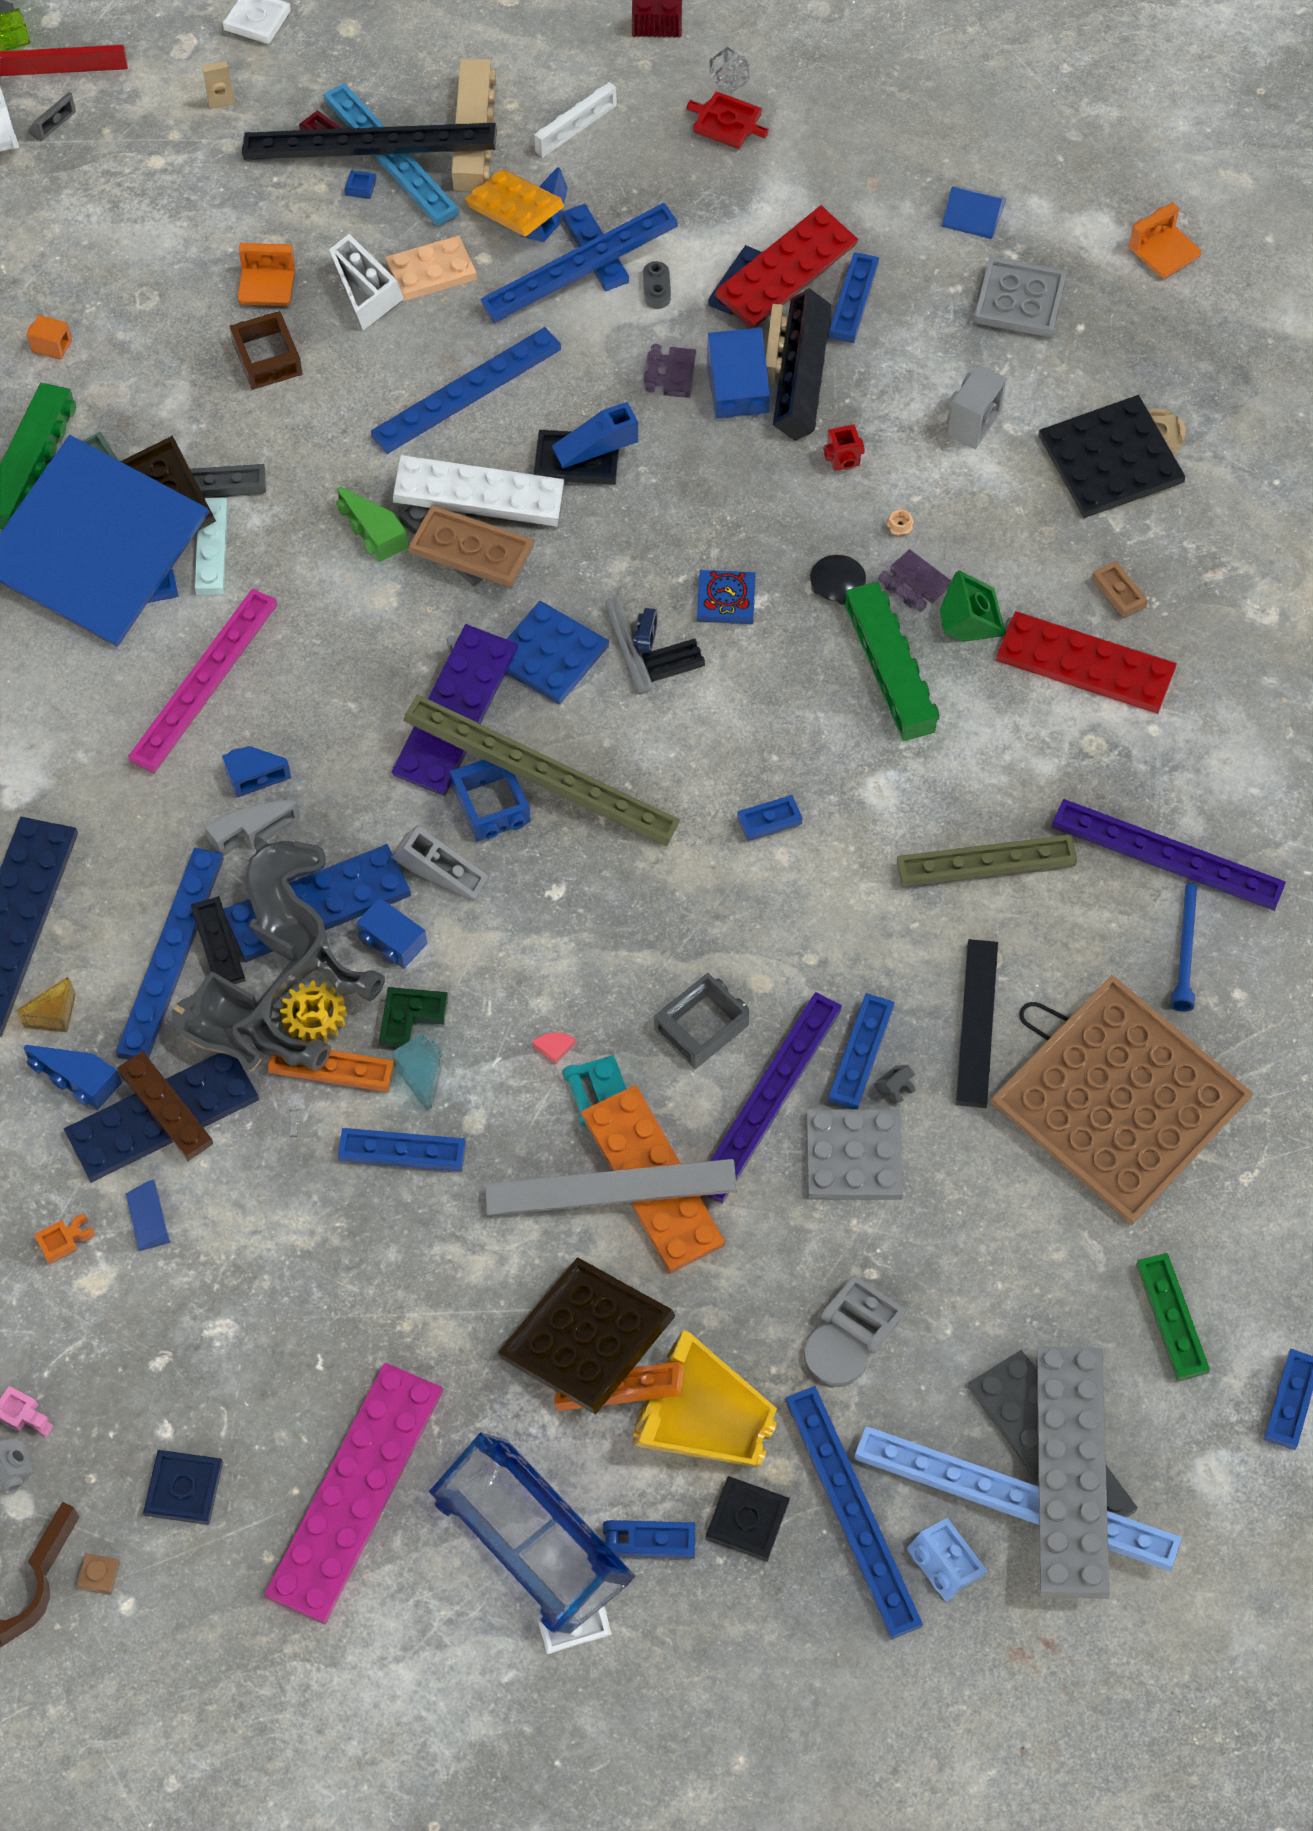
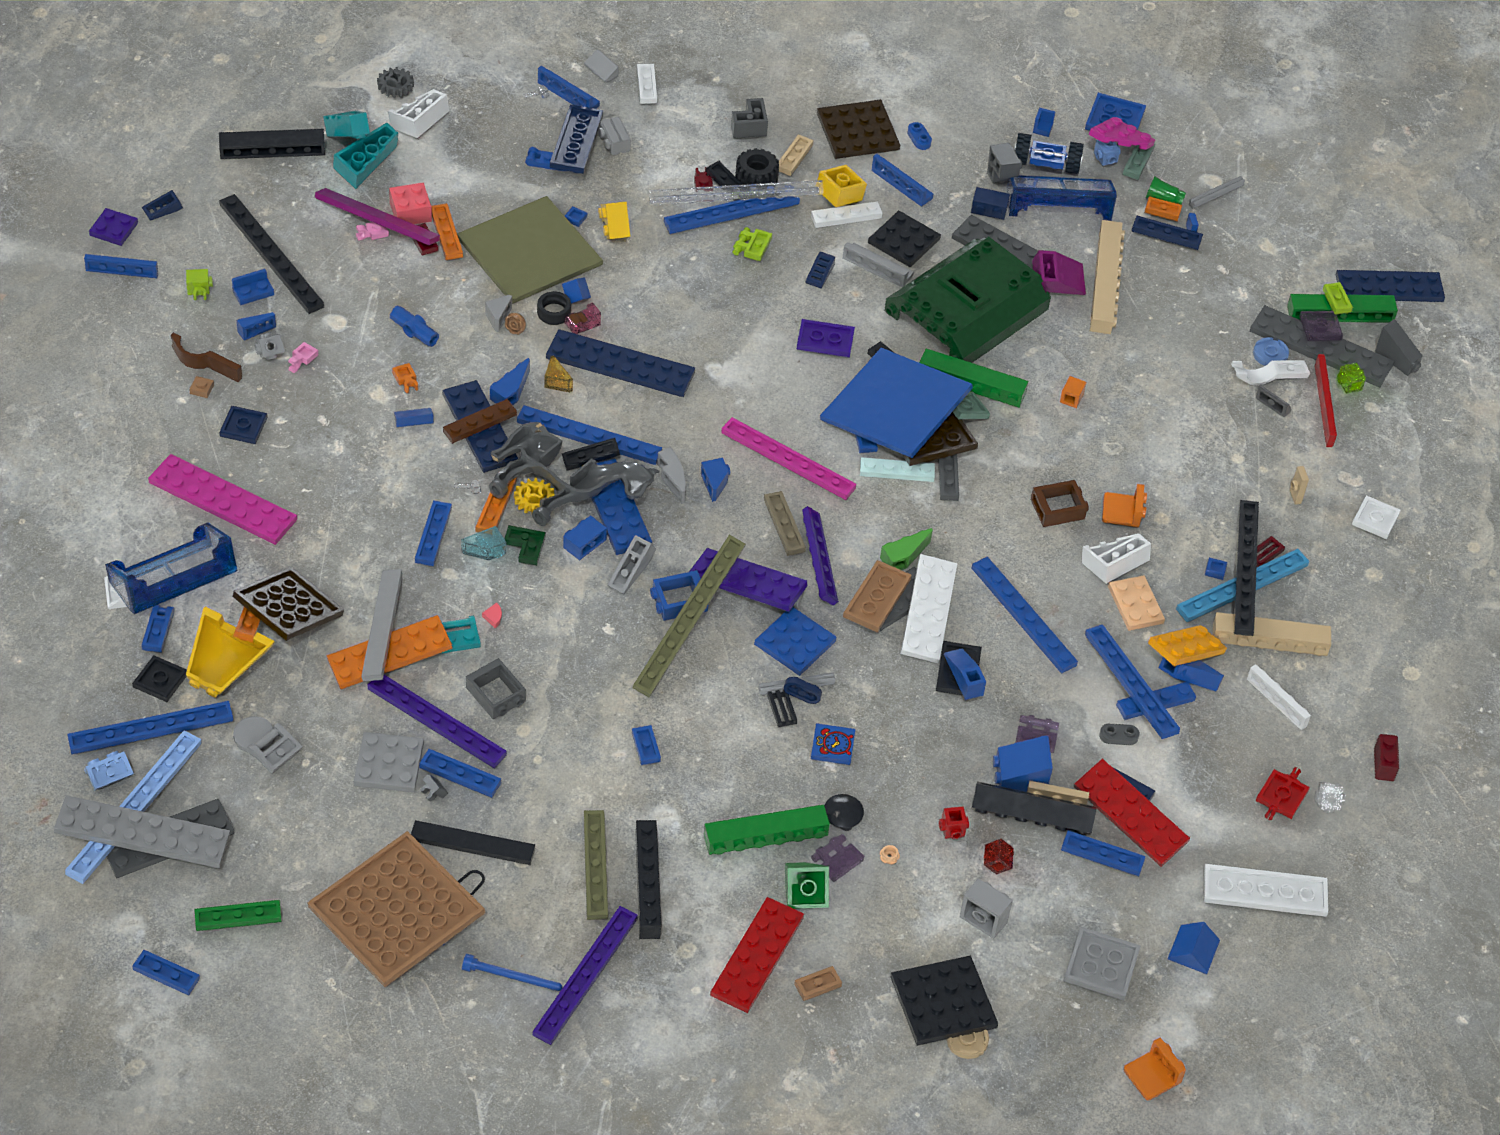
camera: 90 degrees right, 10 degrees down
none -> black brick [635,820,661,939]
none -> dark tan plate [764,491,806,556]
none -> dark purple plate [802,506,839,605]
none -> clear red brick [984,838,1014,875]
none -> white plate [1204,864,1328,917]

